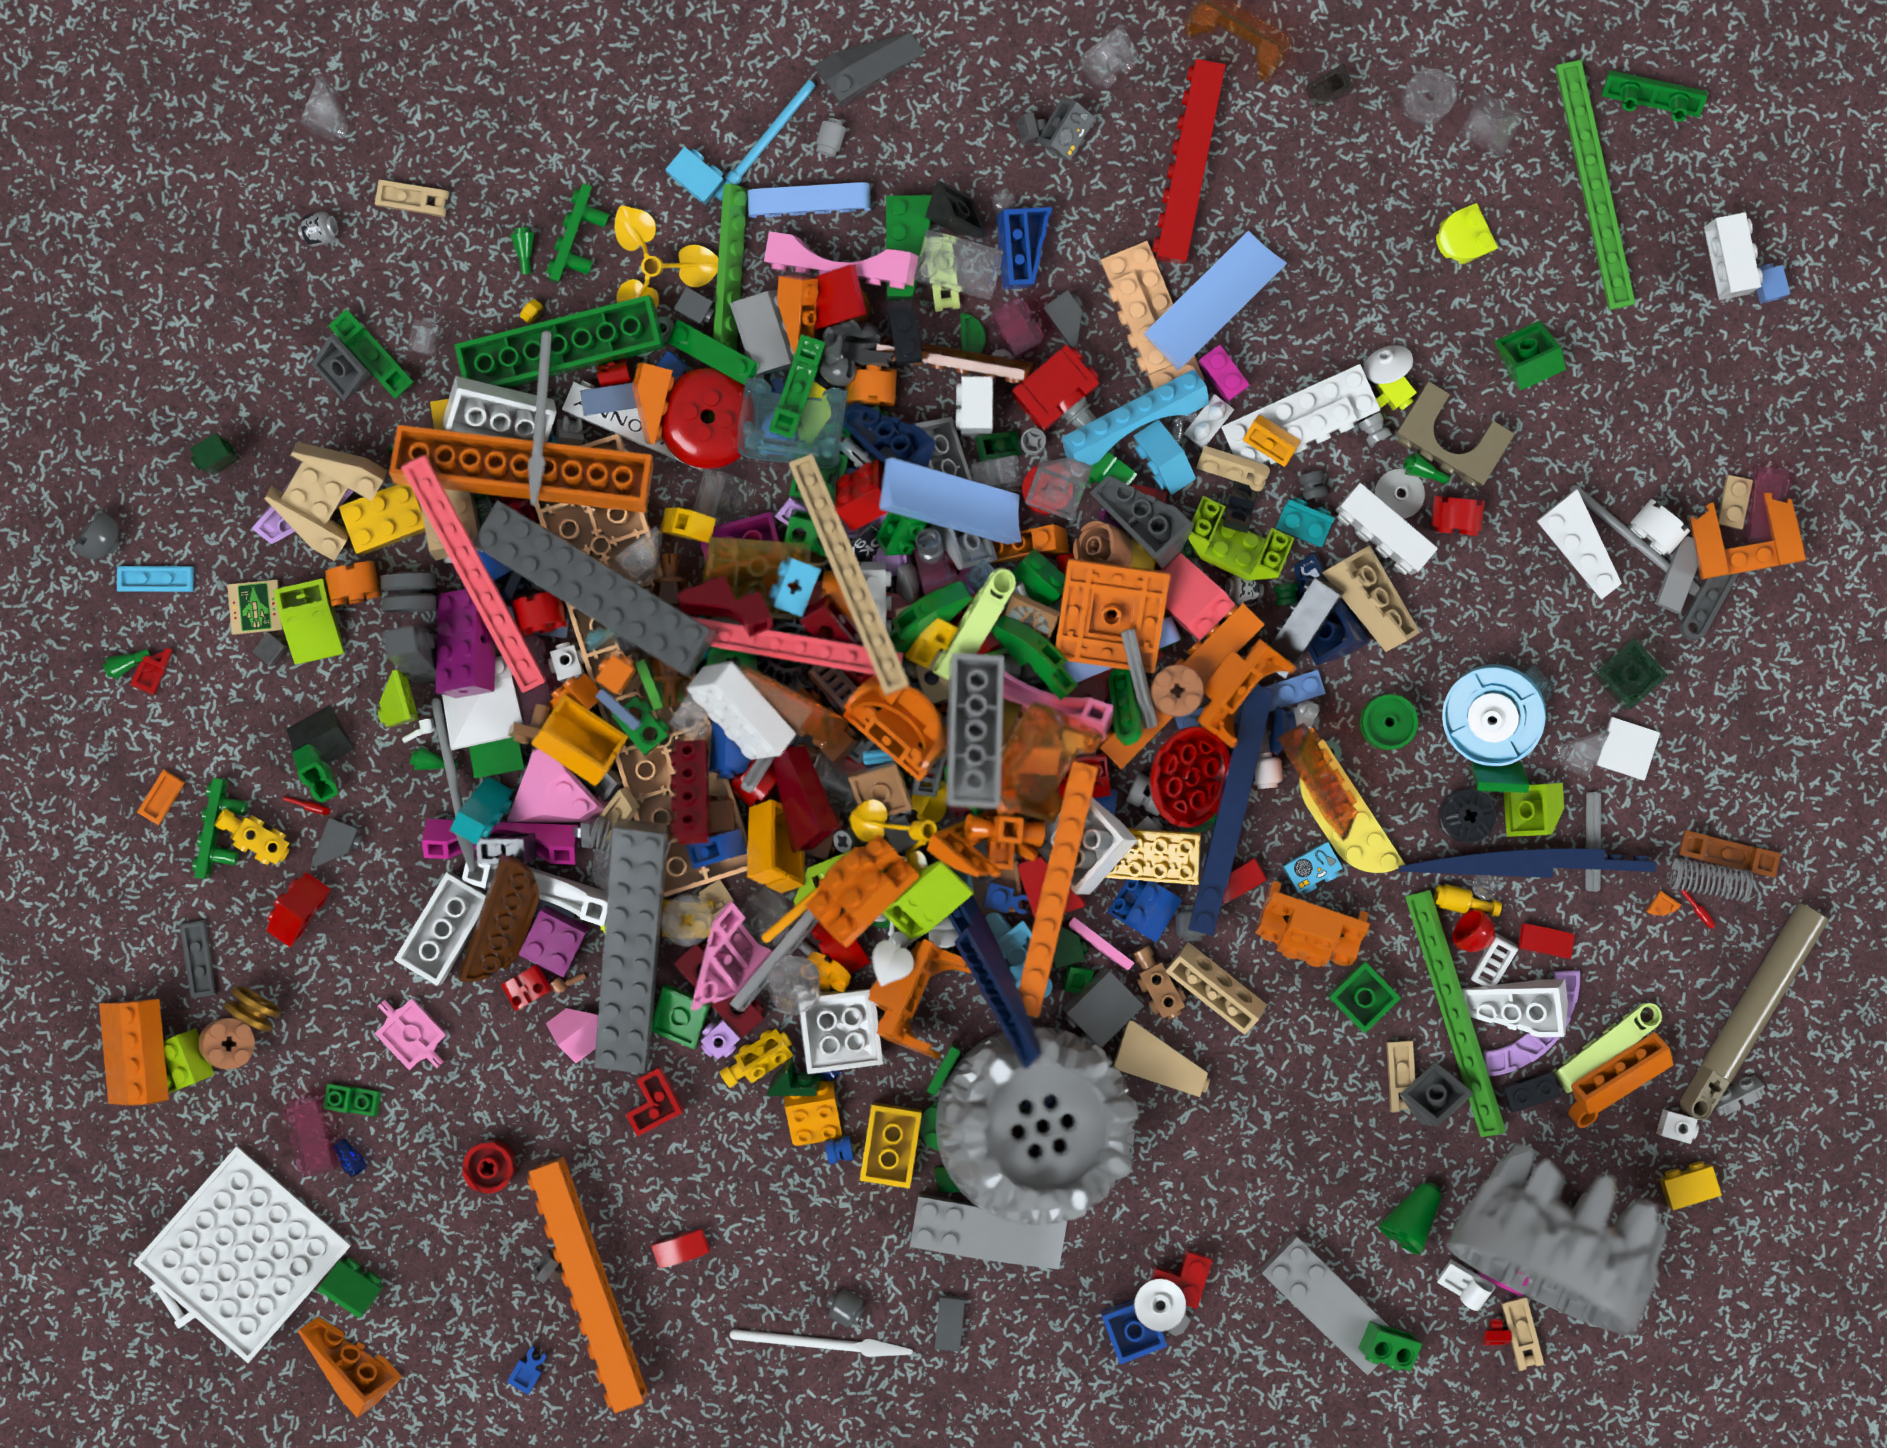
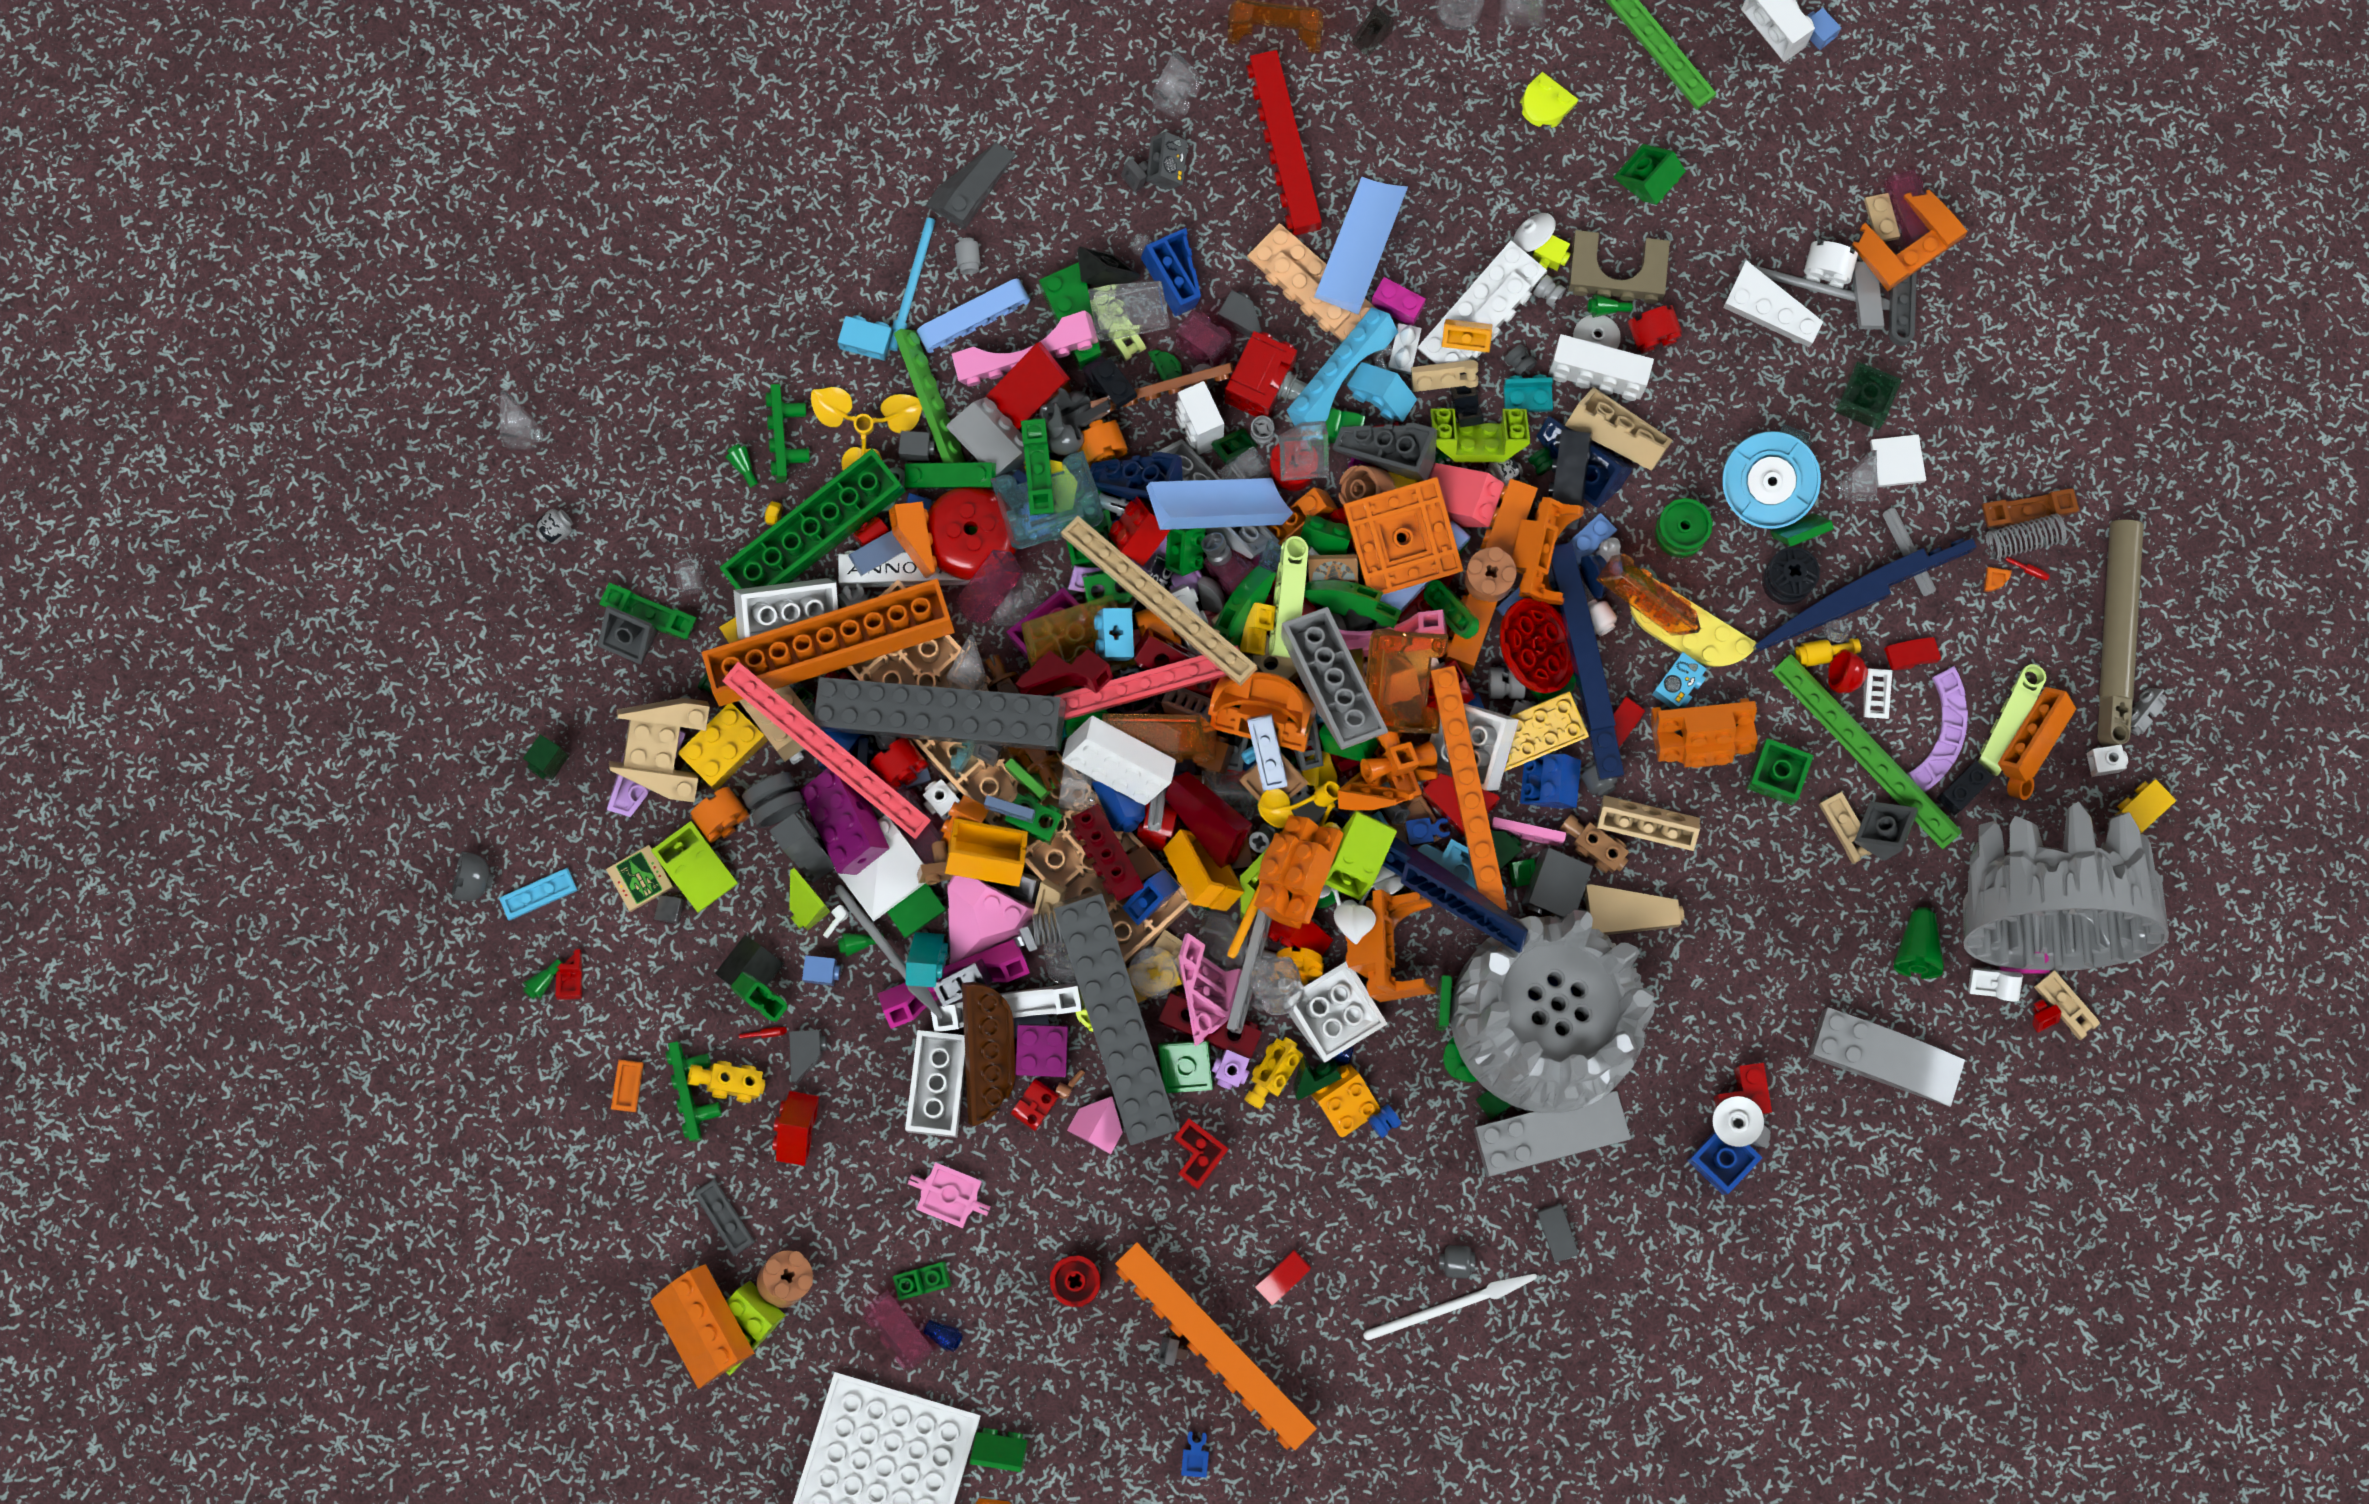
camera: 25 degrees left, 10 degrees down
pearl gold wheel [223,985,282,1032] -> none
tan plate [375,180,449,217] -> none
light grey piece [528,331,552,506] -> none
orange brick [595,654,638,696] -> none
yellow slope [659,508,716,543] -> none
orange slope [777,275,818,354] -> none
yellow brick [860,1102,922,1188] -> none
light grey axle [1121,629,1157,728] -> none
green brick [1359,1321,1422,1371] -> none
white wedge [1462,979,1568,1037] -> none
lime slope [1504,783,1564,837] -> none
none -> medium blue brick [802,955,841,986]
none -> clear pink brick [955,550,1024,623]
none -> tile [1247,713,1288,791]

